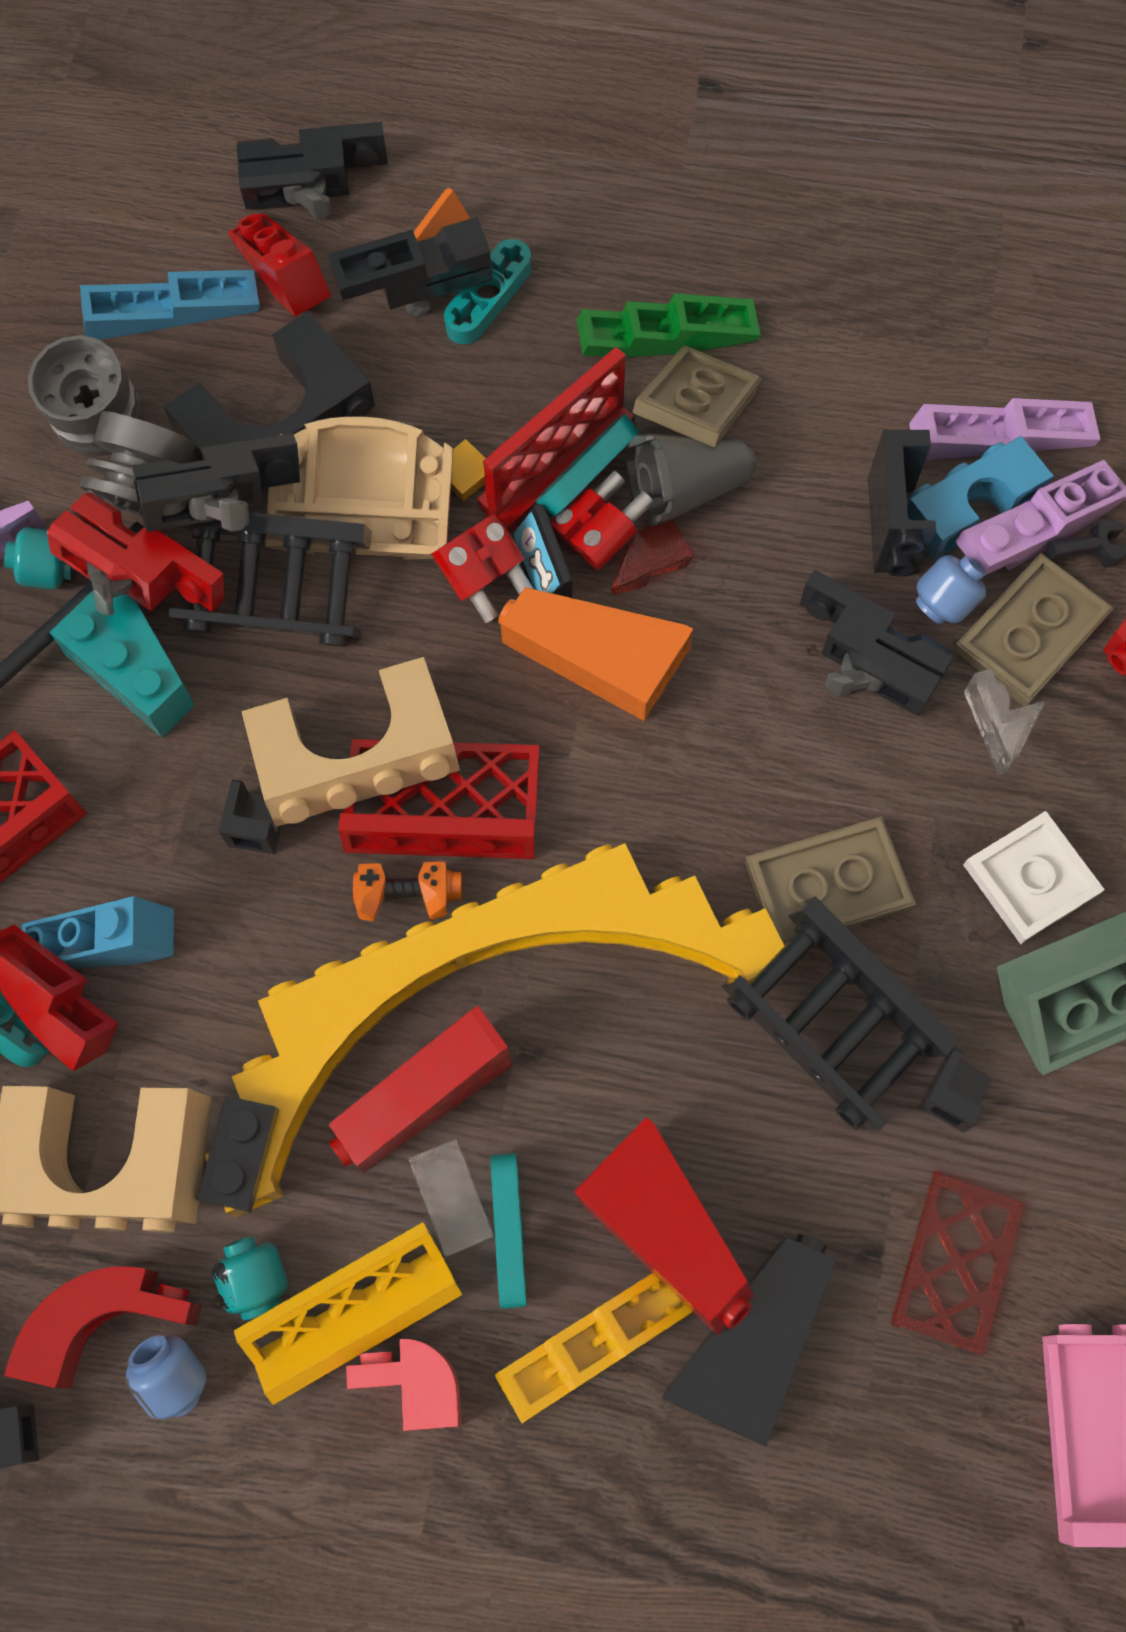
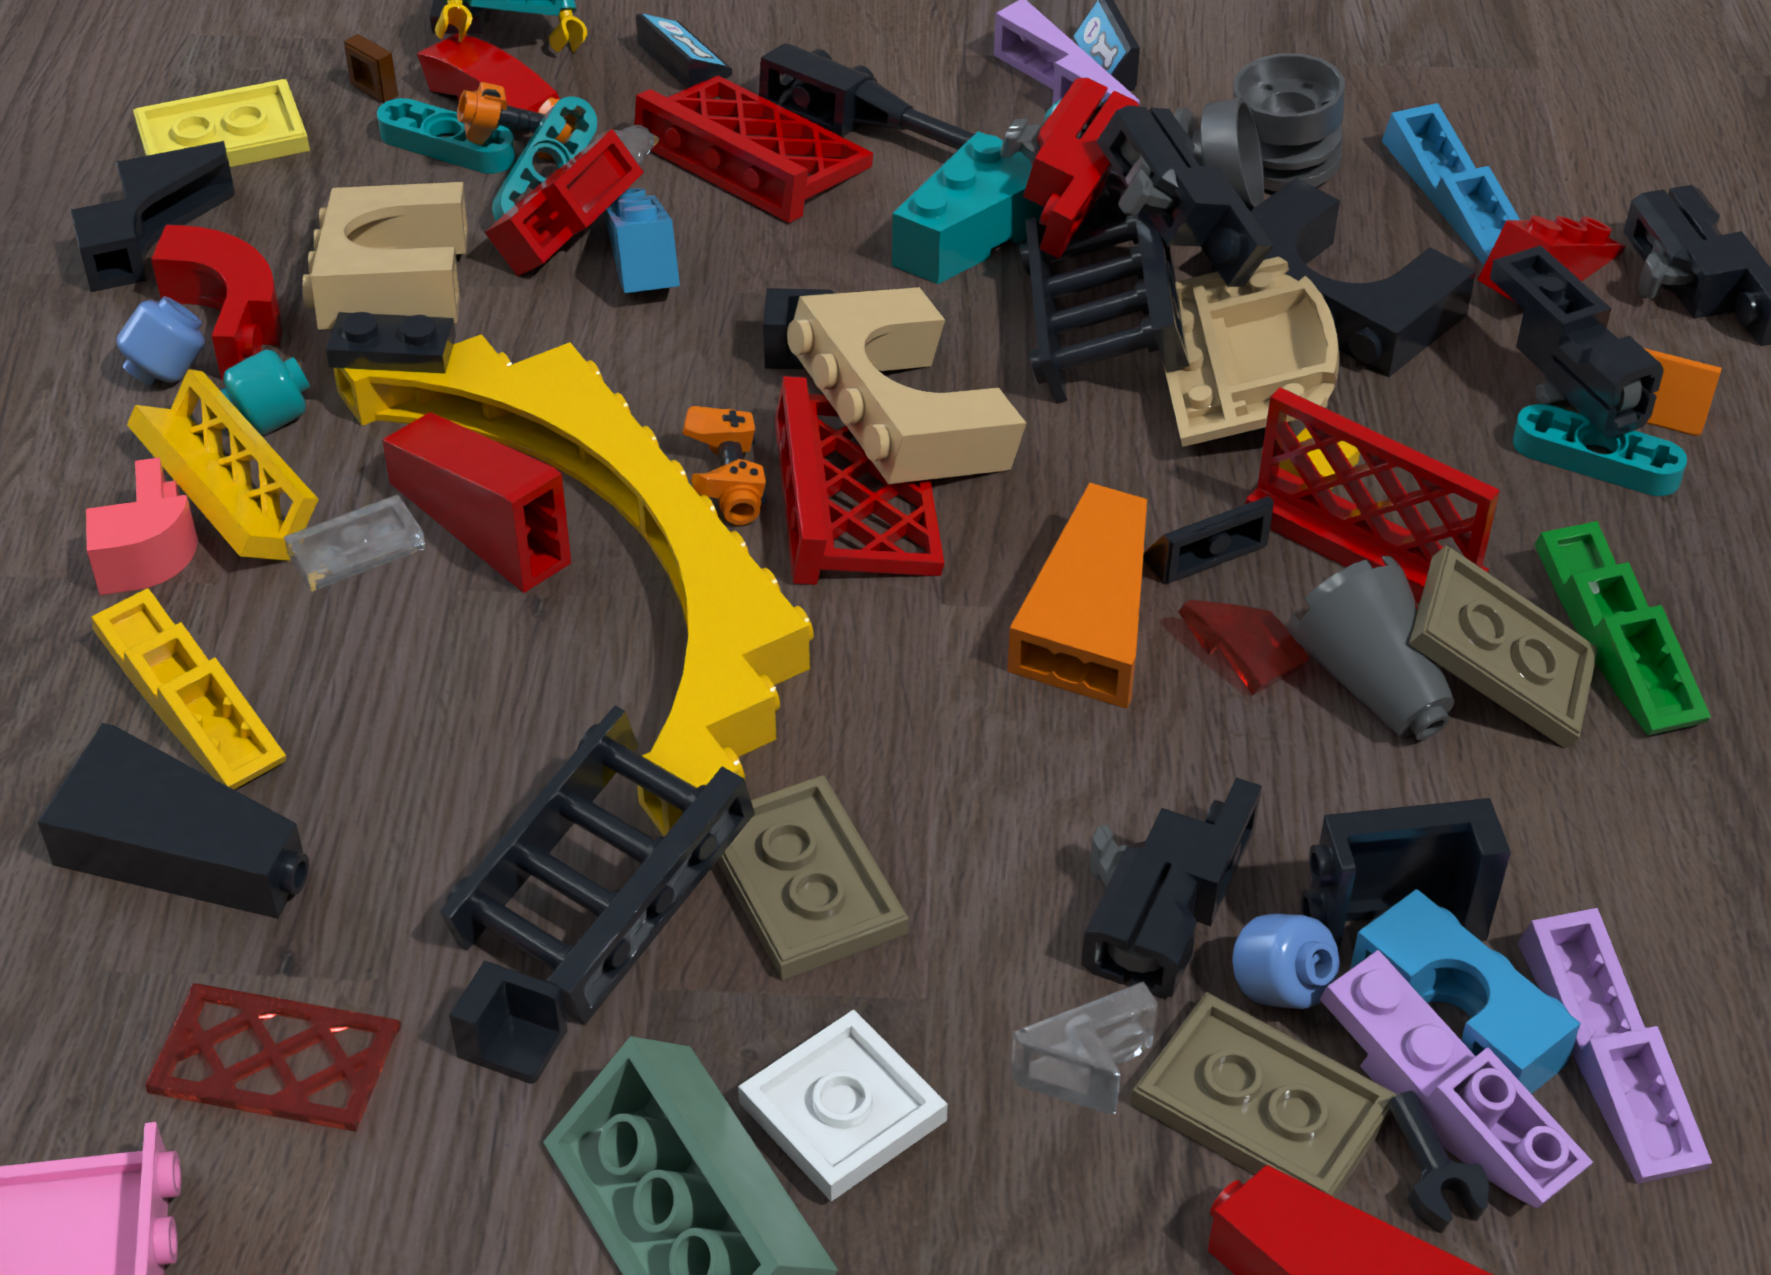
camera: 80 degrees right, 25 degrees down
red piece [431,512,534,623] -> none
teal beam [490,1153,527,1309] -> none
teal beam [535,413,640,518] -> none
red piece [550,471,653,571] -> none
red slope [574,1117,754,1336] -> none

